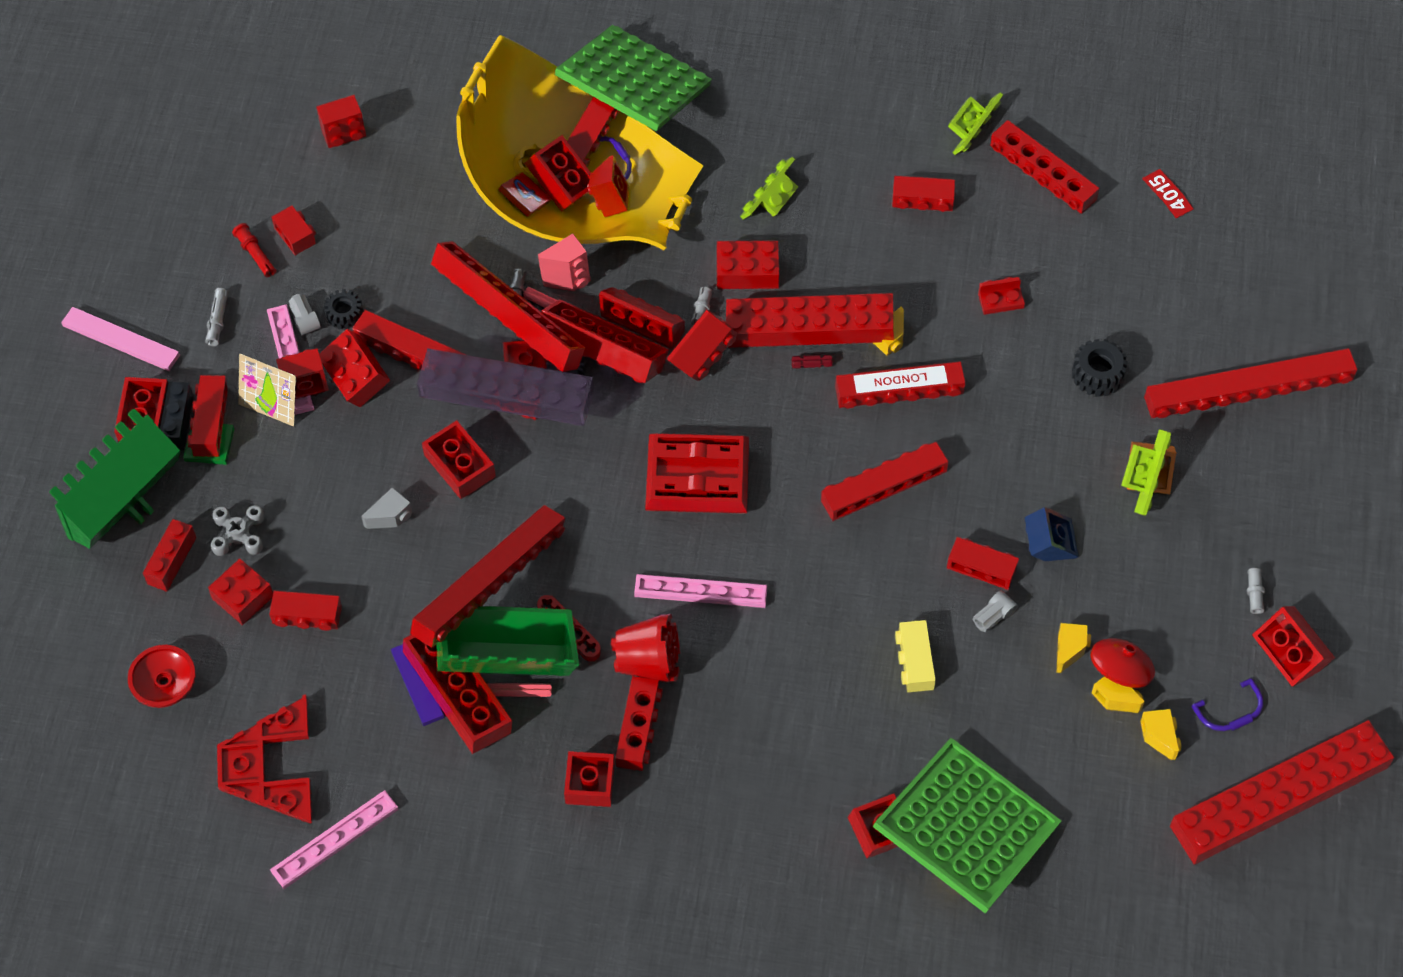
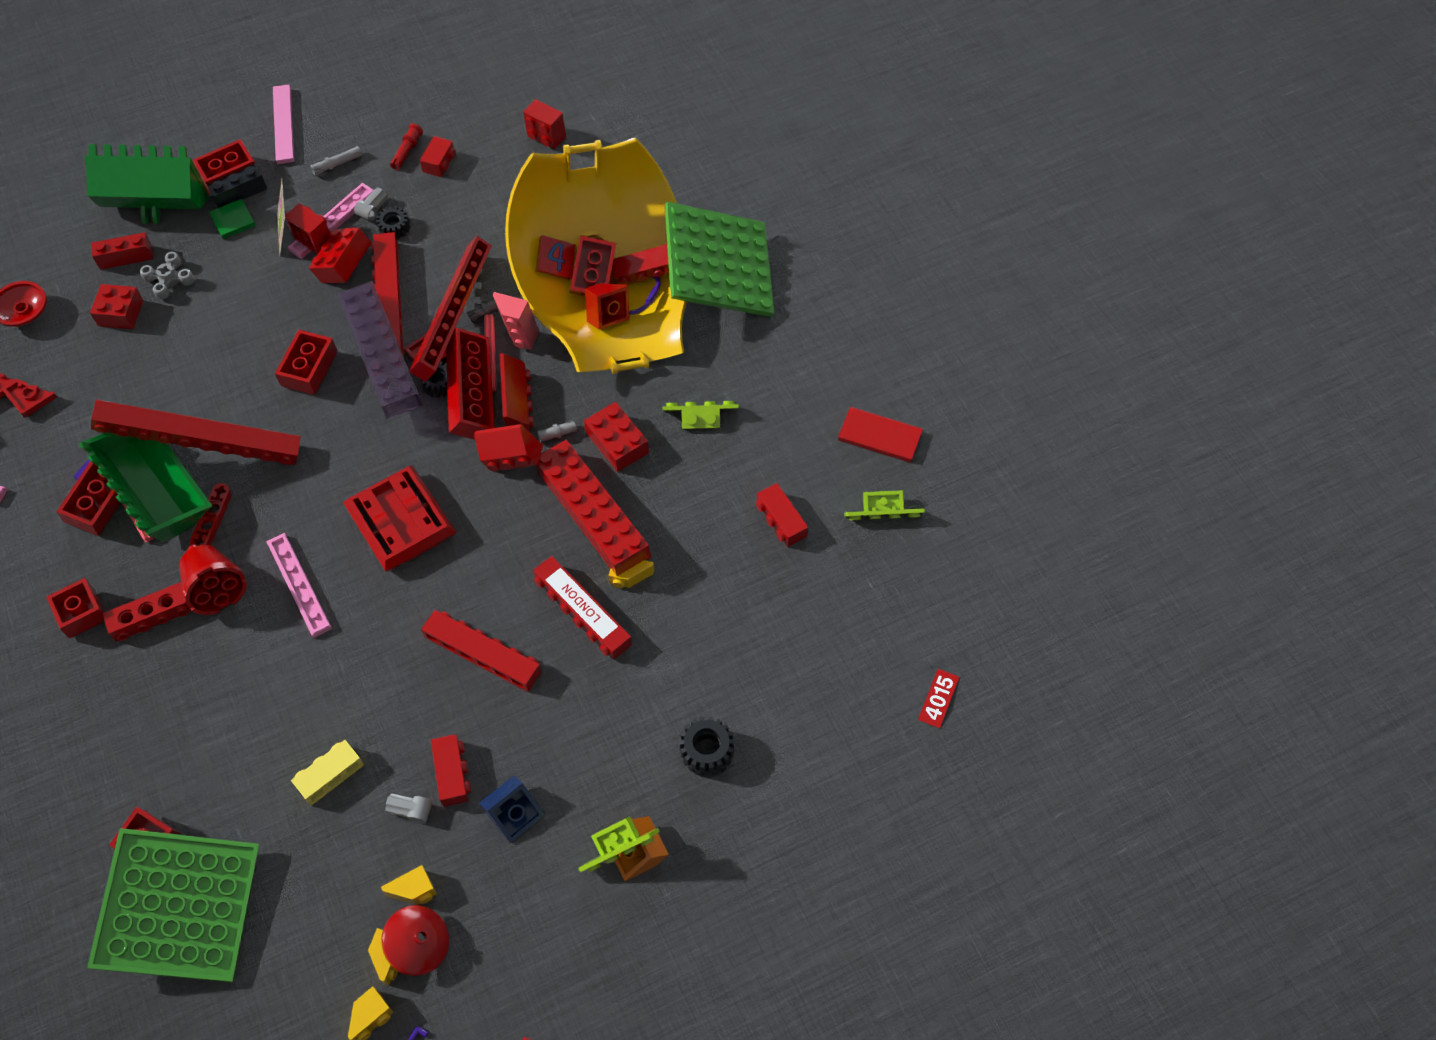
camera: 55 degrees right, 0 degrees up
red brick [188,375,228,457] -> none
red brick [269,591,342,631] -> none
light grey slope [361,488,413,529] -> none
dark red axle [791,355,833,368] -> none
red bracket [978,277,1025,315] -> none
red brick [990,120,1100,214] -> none
red brick [1144,348,1357,419] -> none
light grey pin [1247,568,1265,614] -> none
none -> red tile [838,407,923,463]

